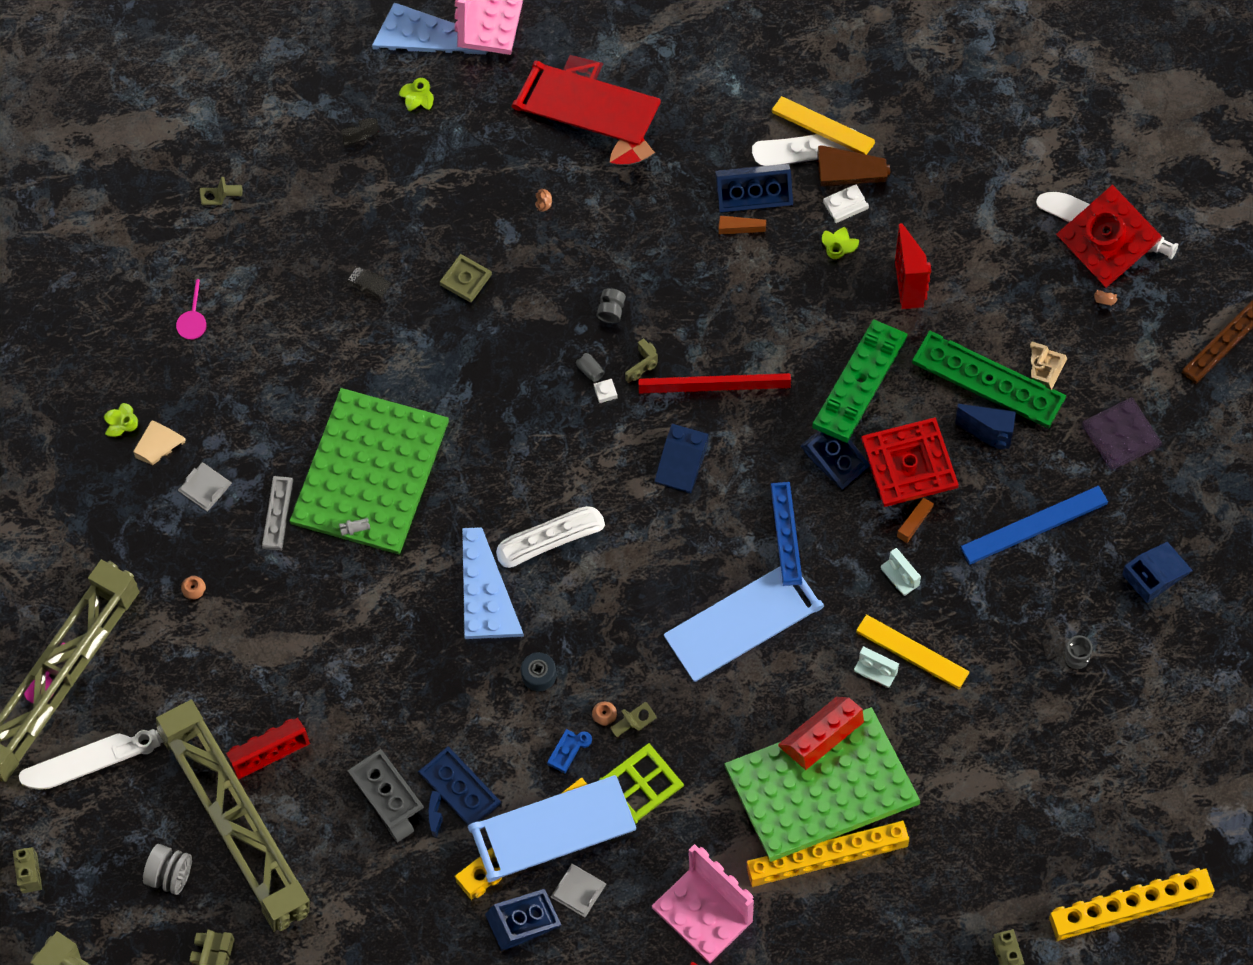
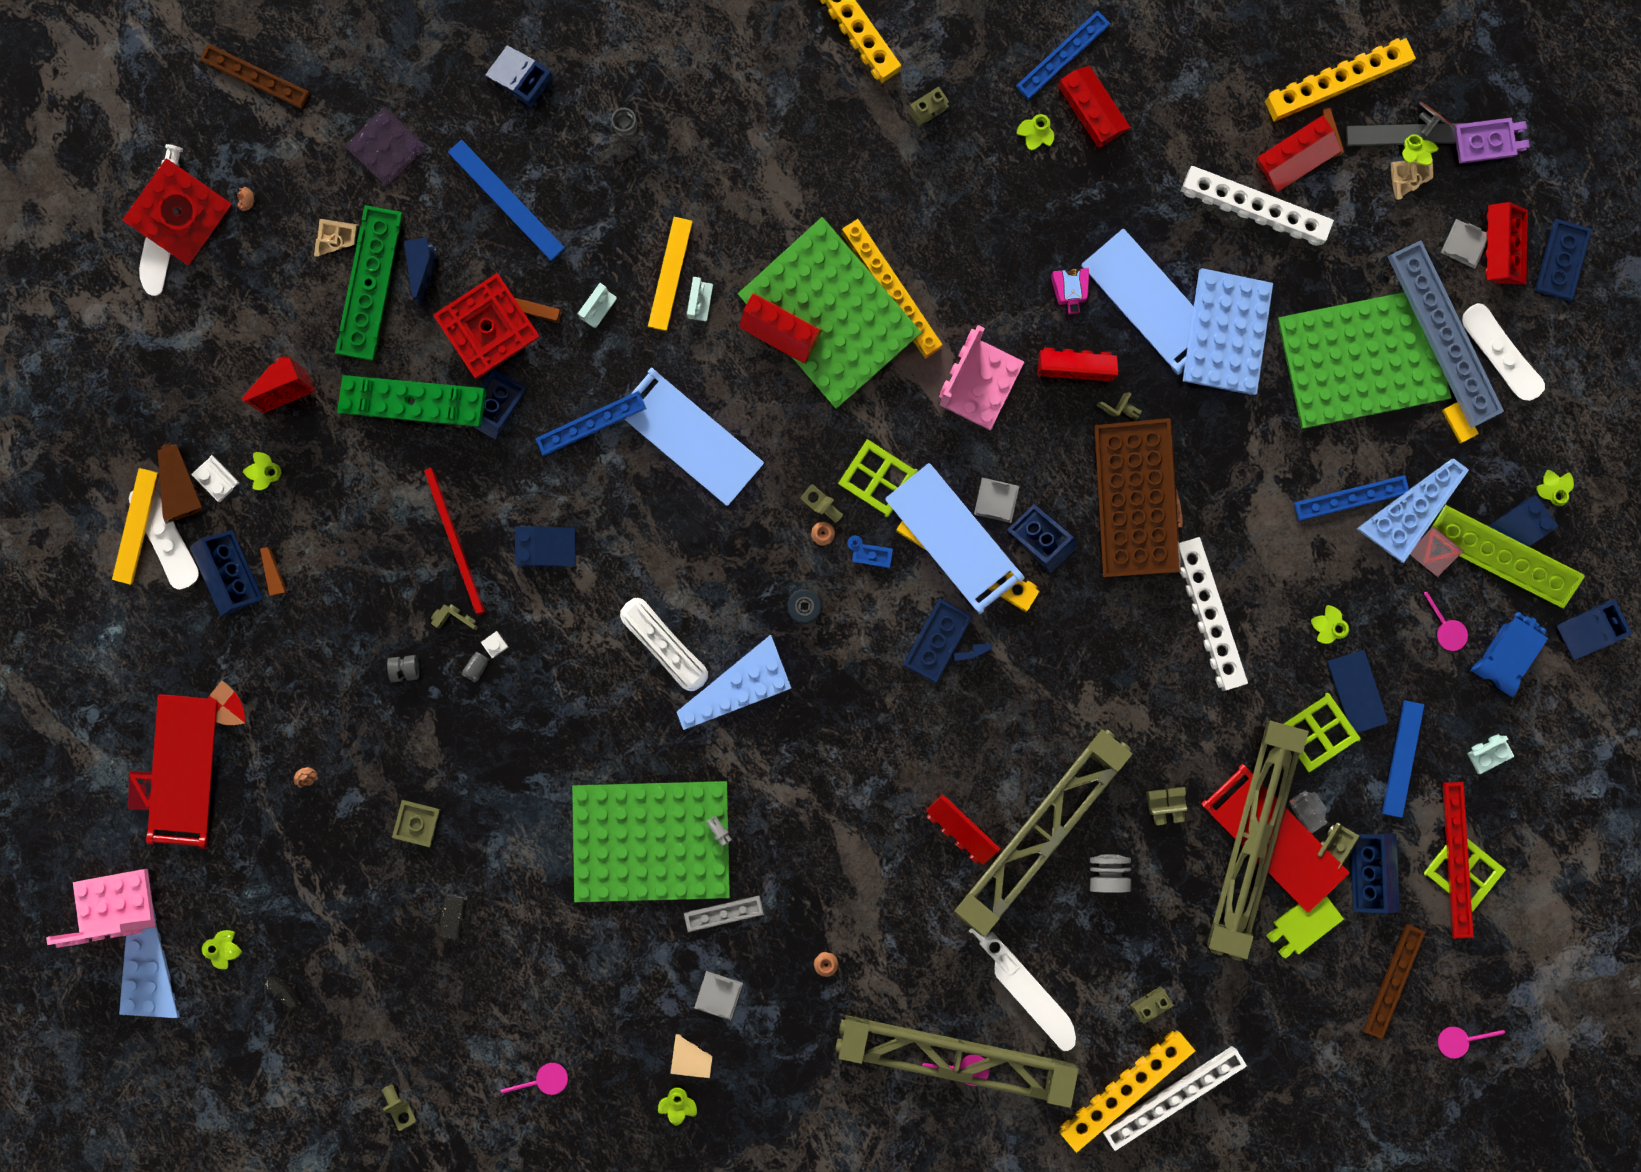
camera: 115 degrees left, 20 degrees up
dark grey hinge [348,749,424,843] -> none

